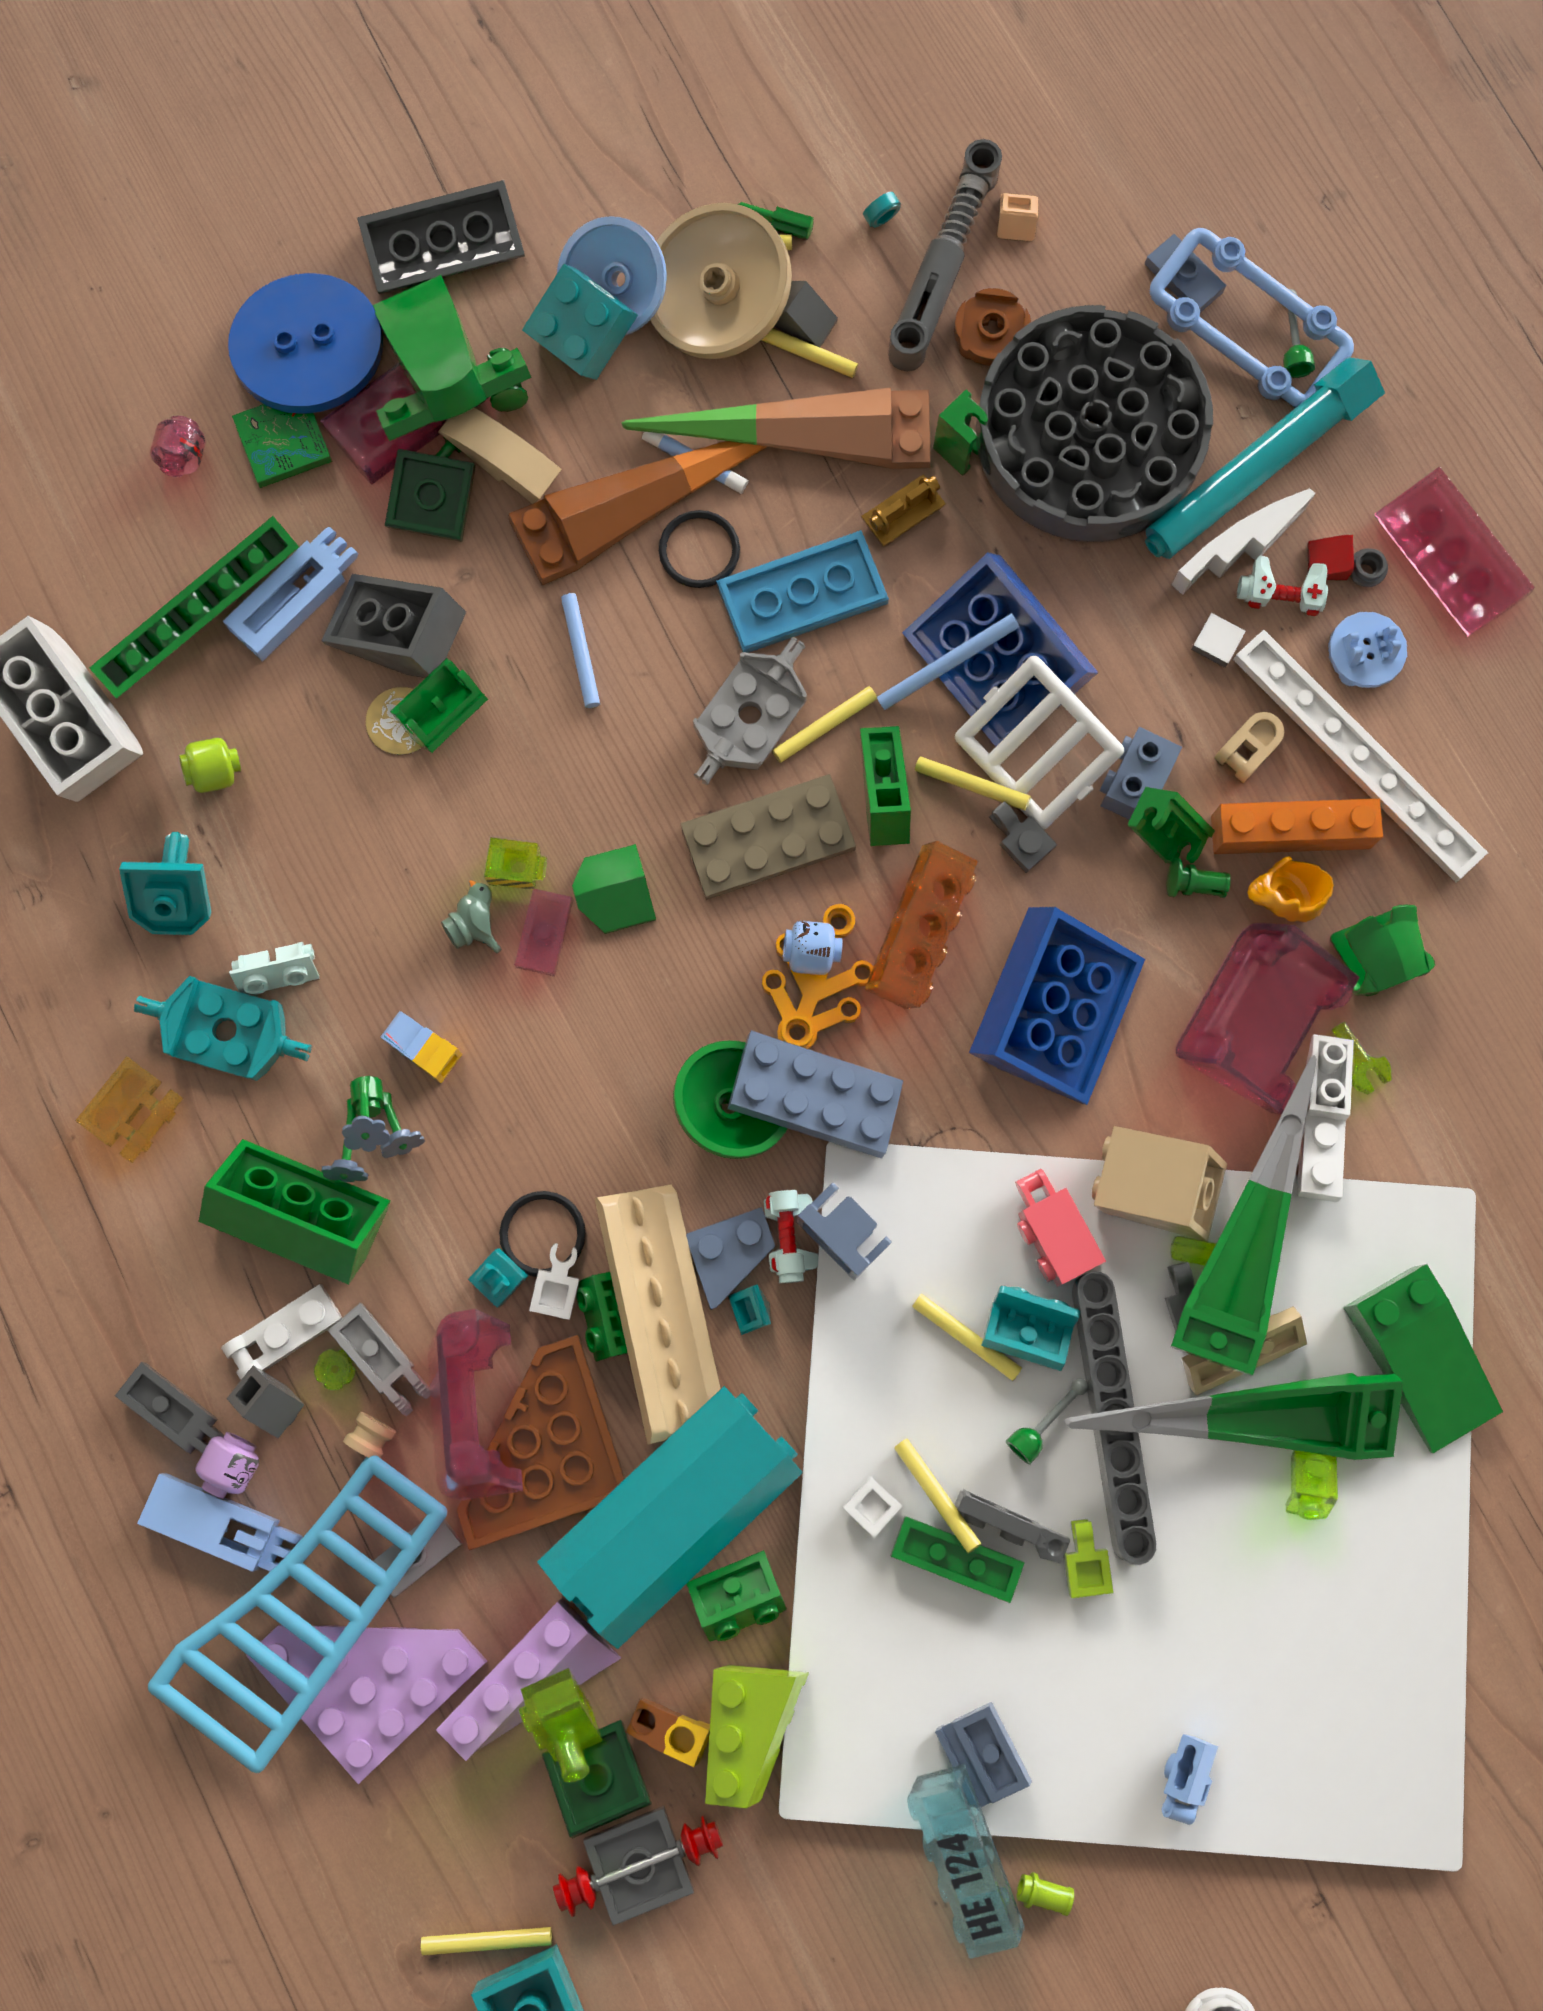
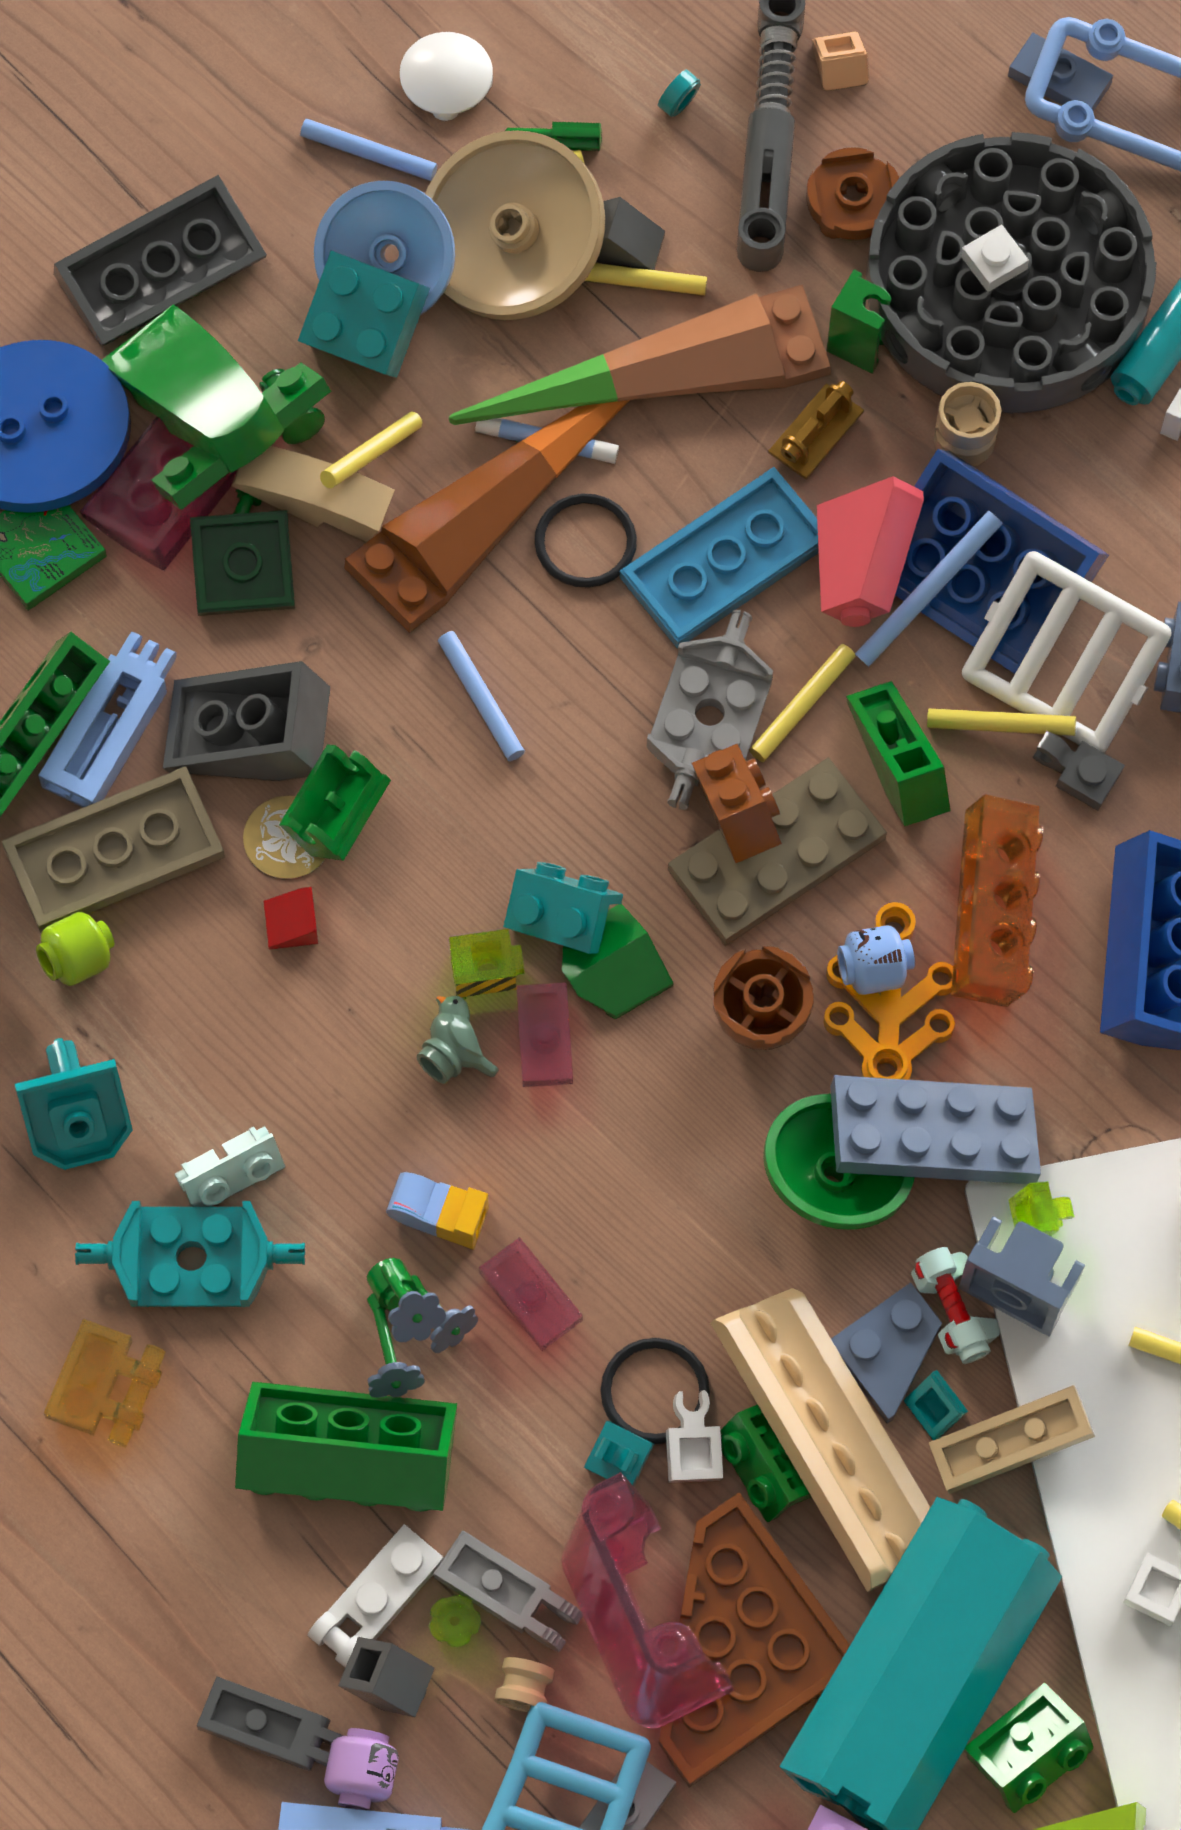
camera: 15 degrees left, 10 degrees down
none -> dark tan plate [2,766,225,933]
none -> red slope [263,887,318,950]
none -> light blue bar [300,119,438,181]
none -> light yellow bar [320,412,422,488]
none -> white dish [400,32,493,121]
none -> clear pink plate [479,1237,583,1351]
none -> teal bracket [503,862,624,954]
none -> dark orange brick [692,744,782,863]
none -> dark orange cylinder [713,946,814,1050]
none -> coral slope [817,476,924,627]
none -> tan plate [929,1385,1095,1494]
none -> tan wheel [934,382,1002,467]
none -> white plate [961,224,1029,292]
none -> clear neon green tile [1008,1181,1075,1236]

